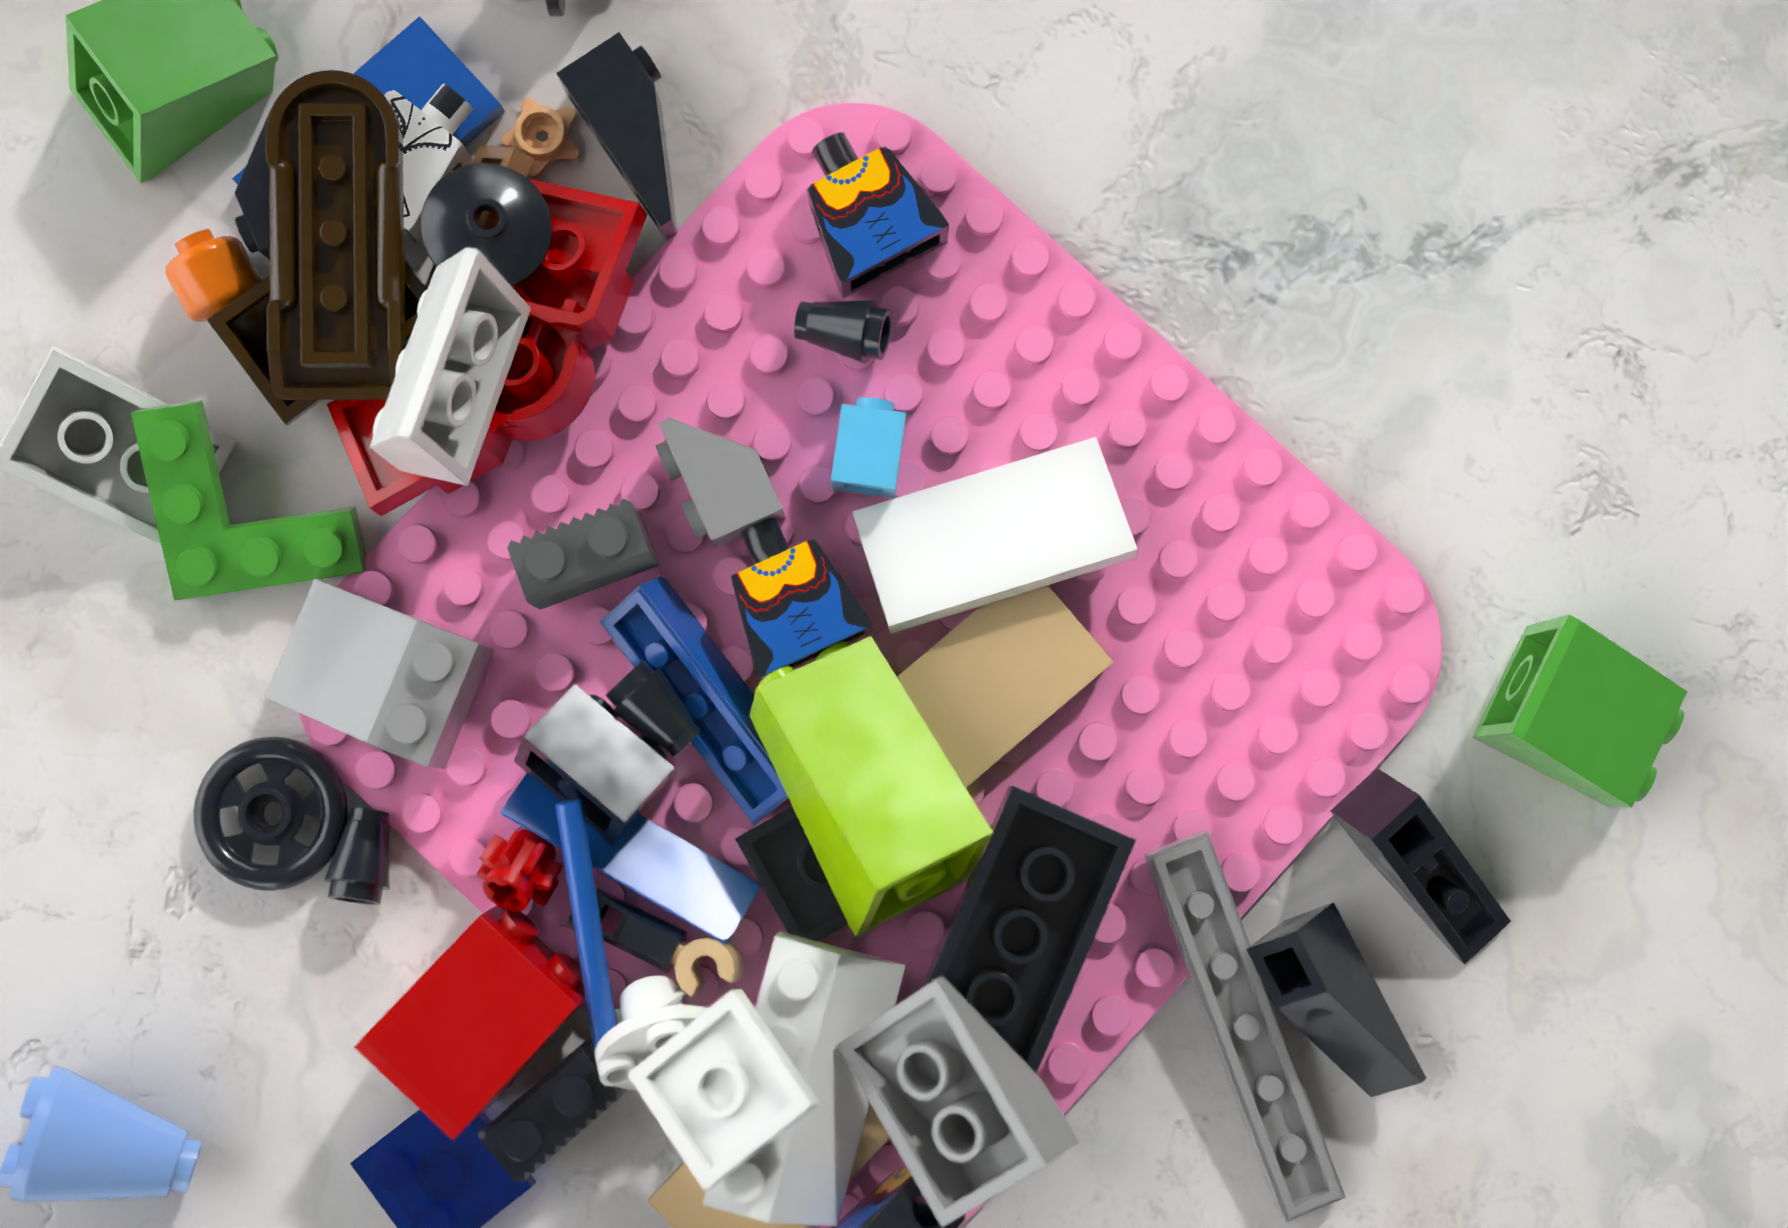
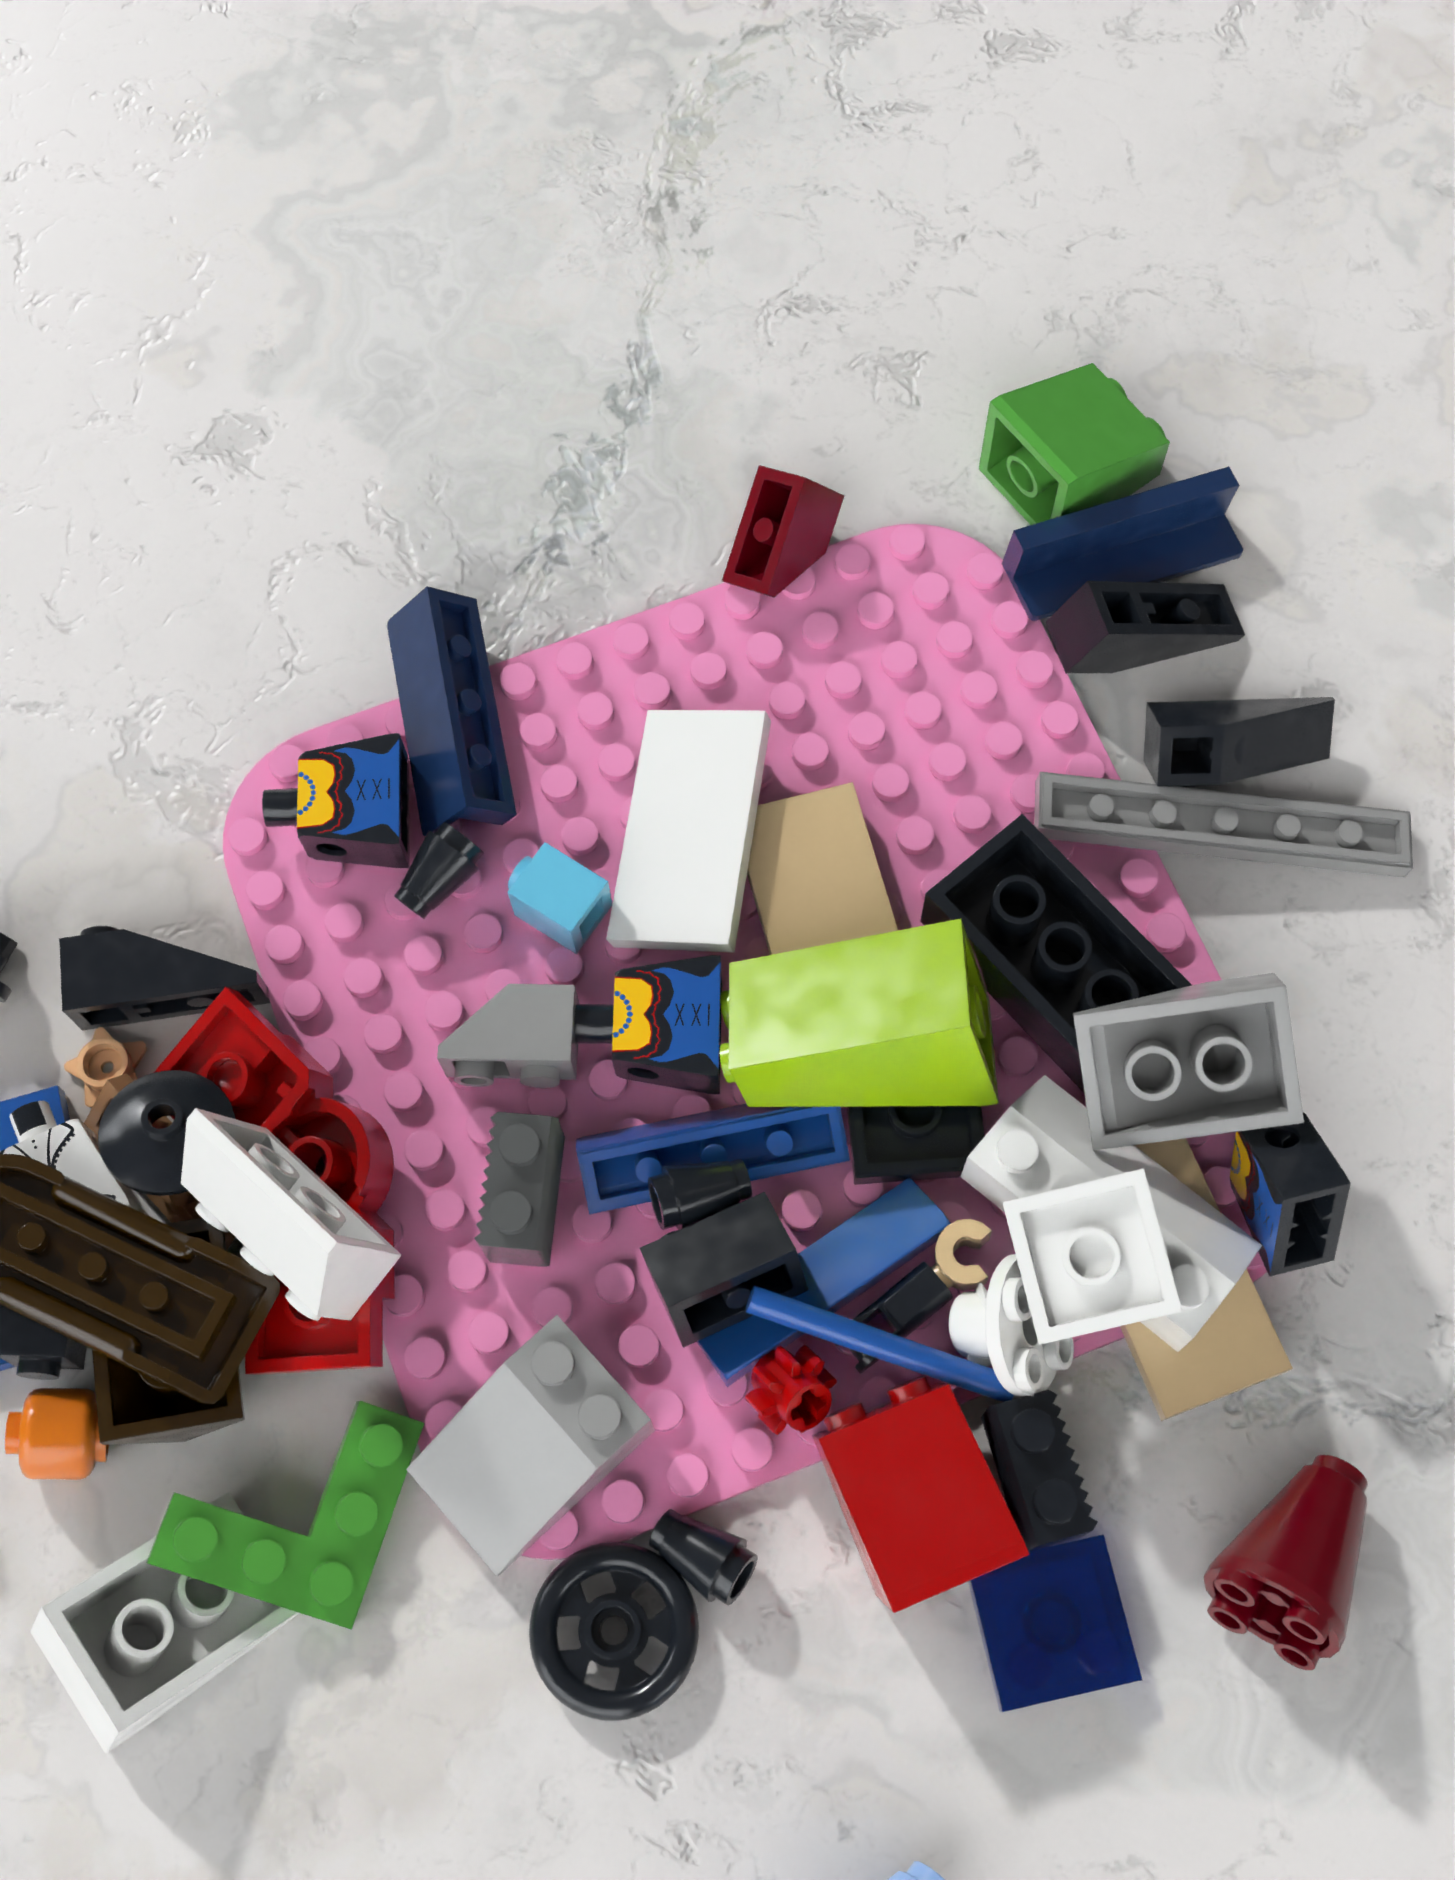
camera: 60 degrees left, 15 degrees down
none -> dark blue panel [387,586,517,836]
none -> dark red slope [722,465,845,598]
none -> dark blue panel [1002,466,1243,621]

